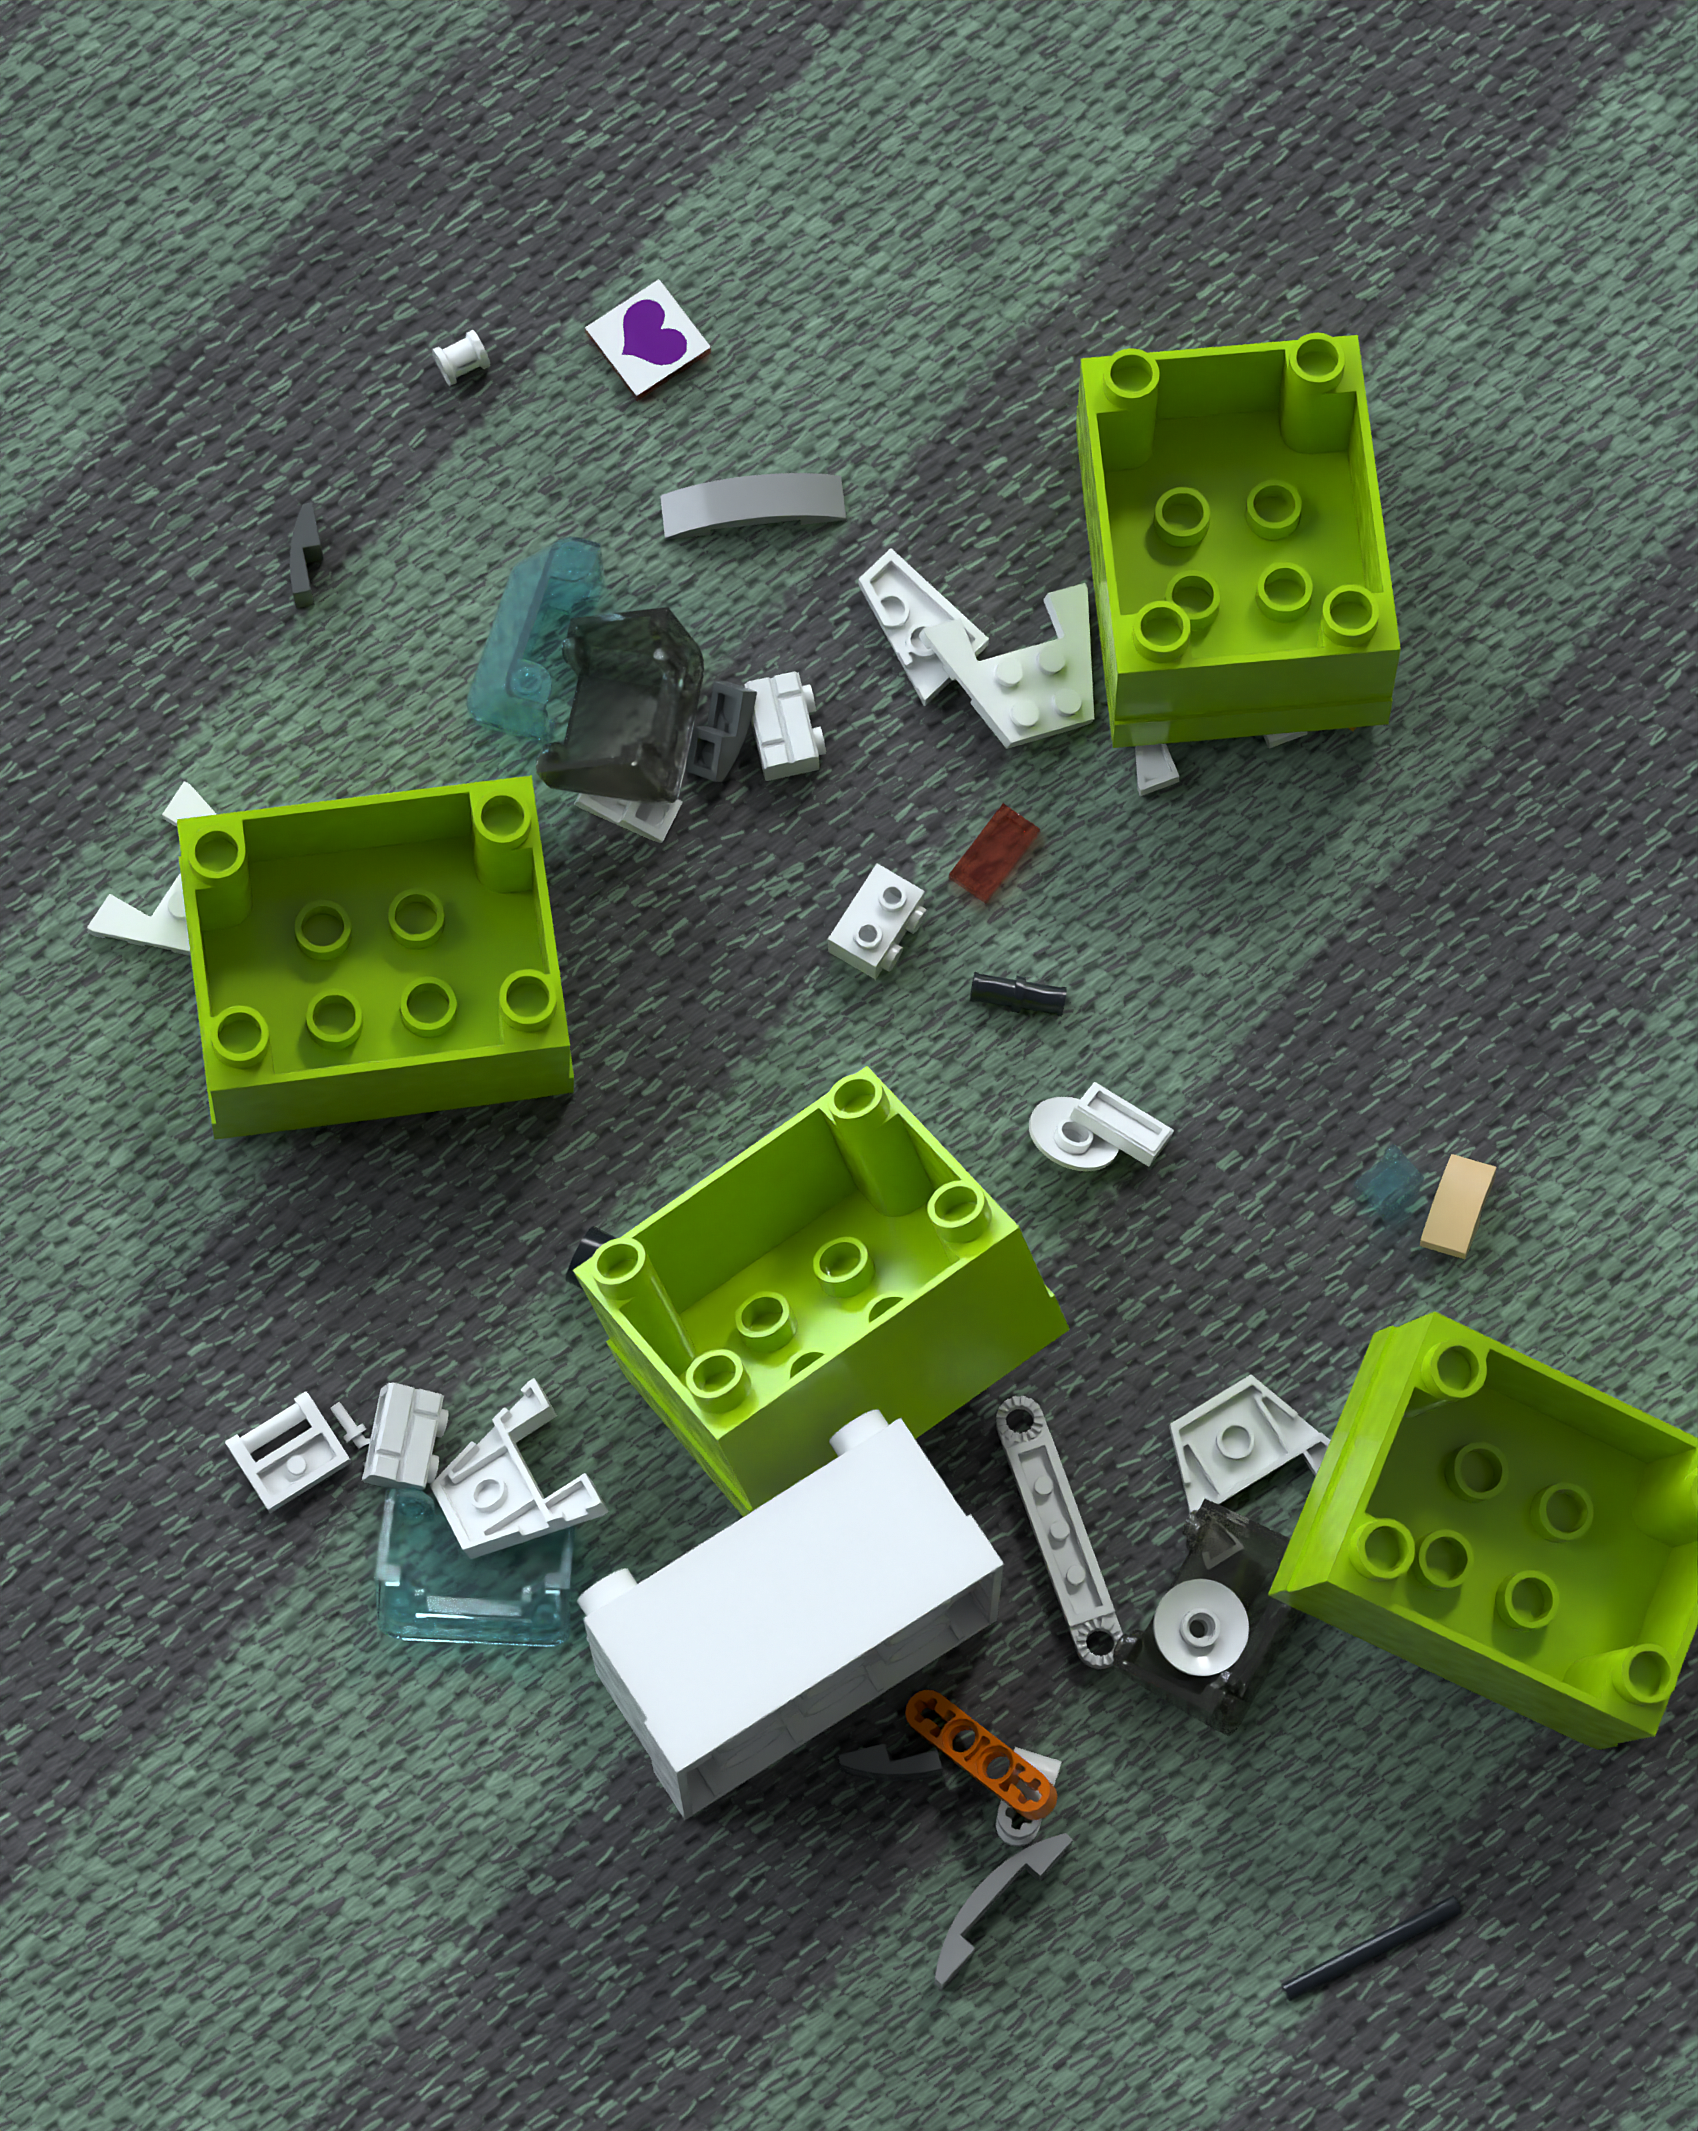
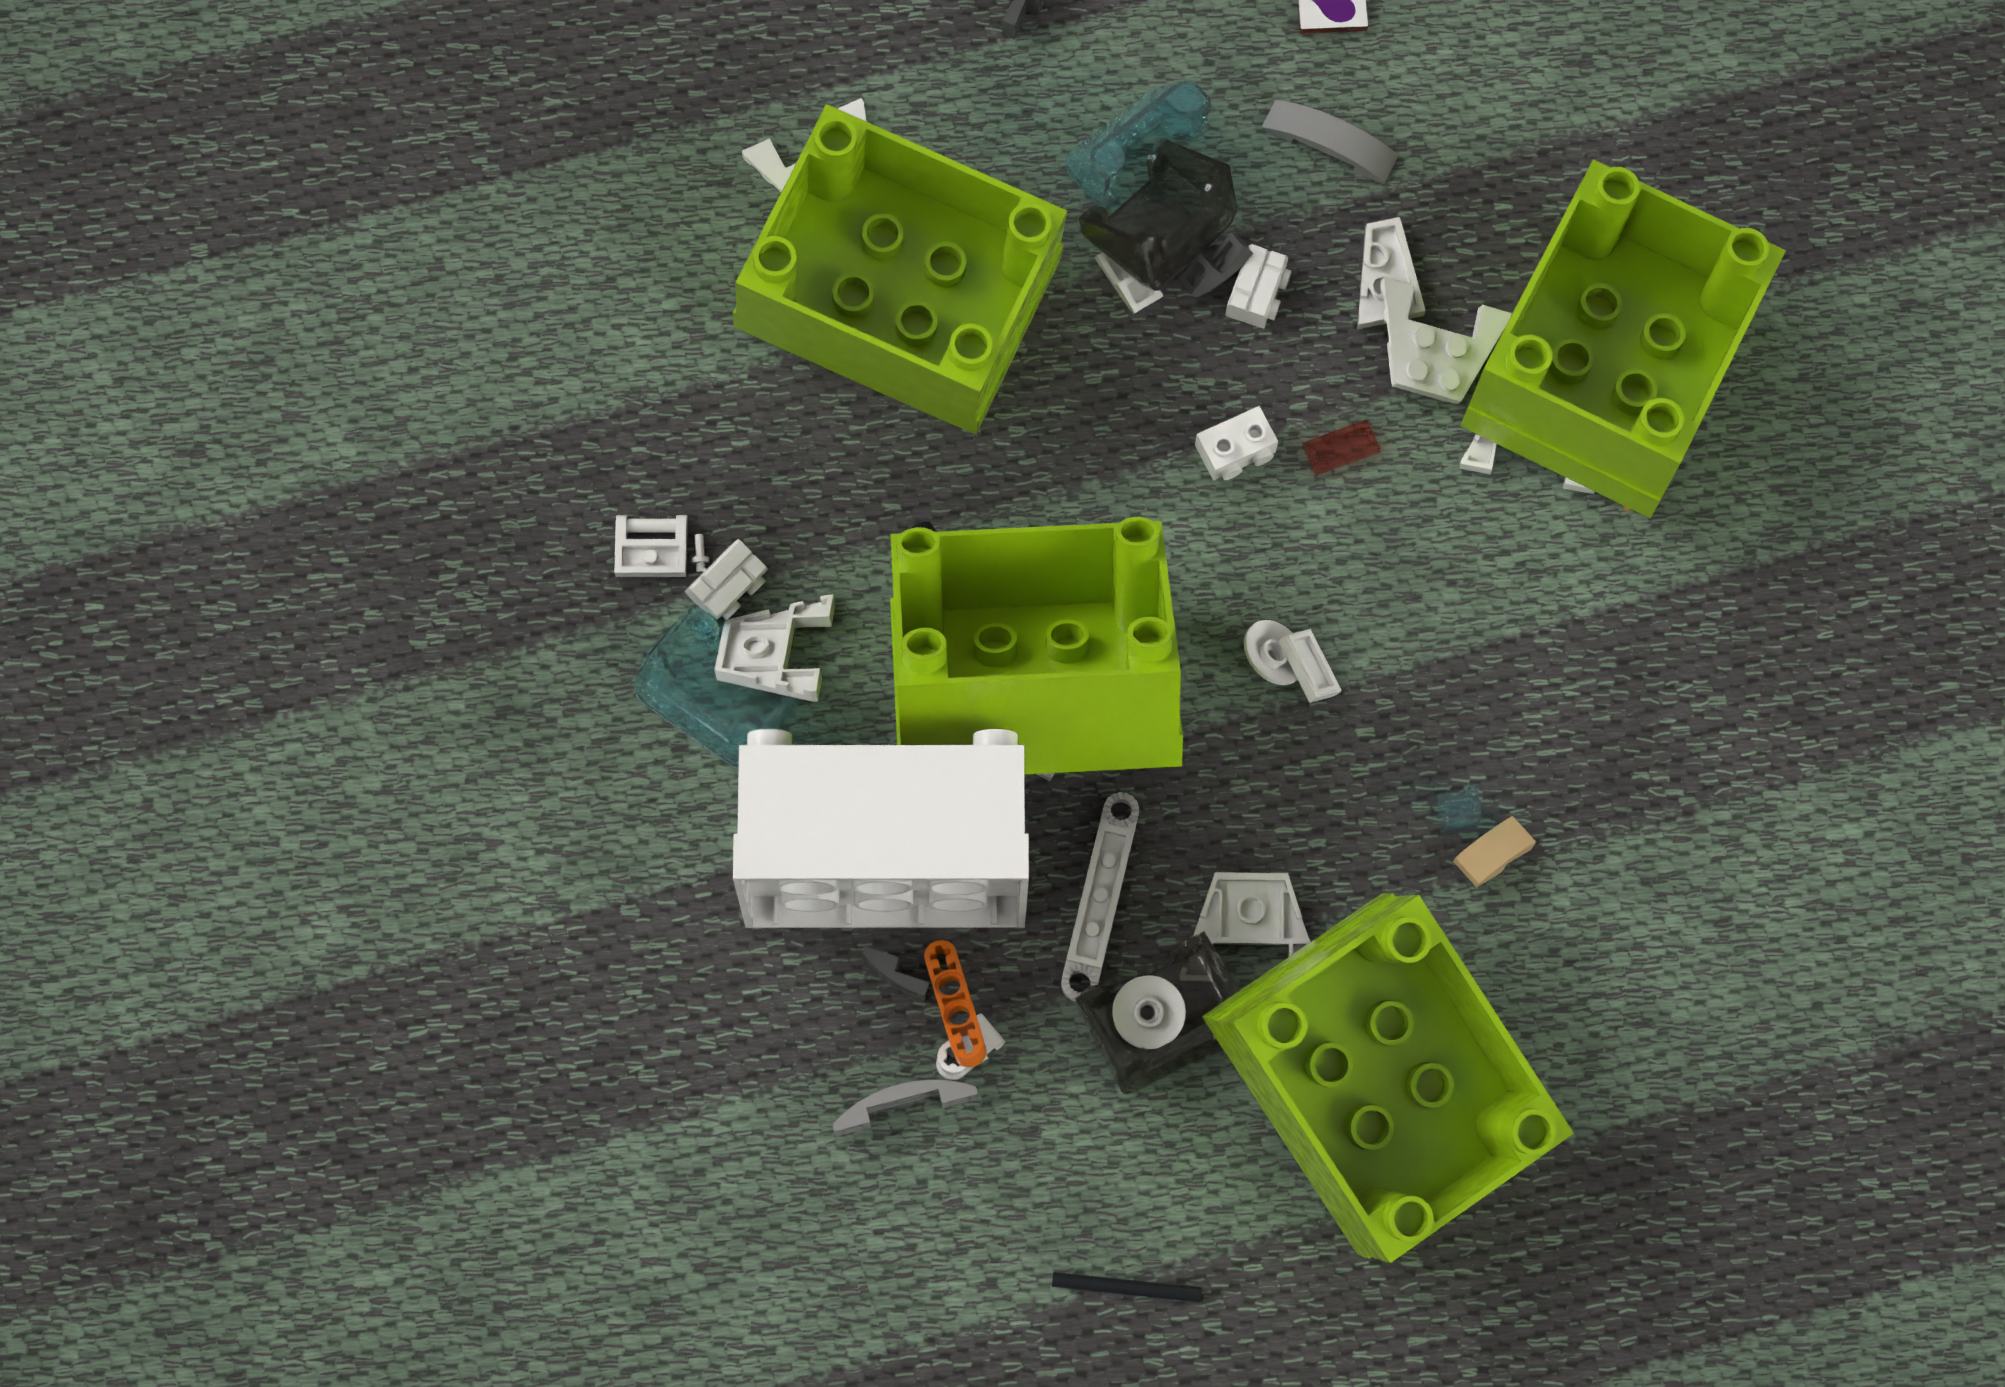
camera: 30 degrees right, 0 degrees up
black pin [970,972,1067,1017] -> none

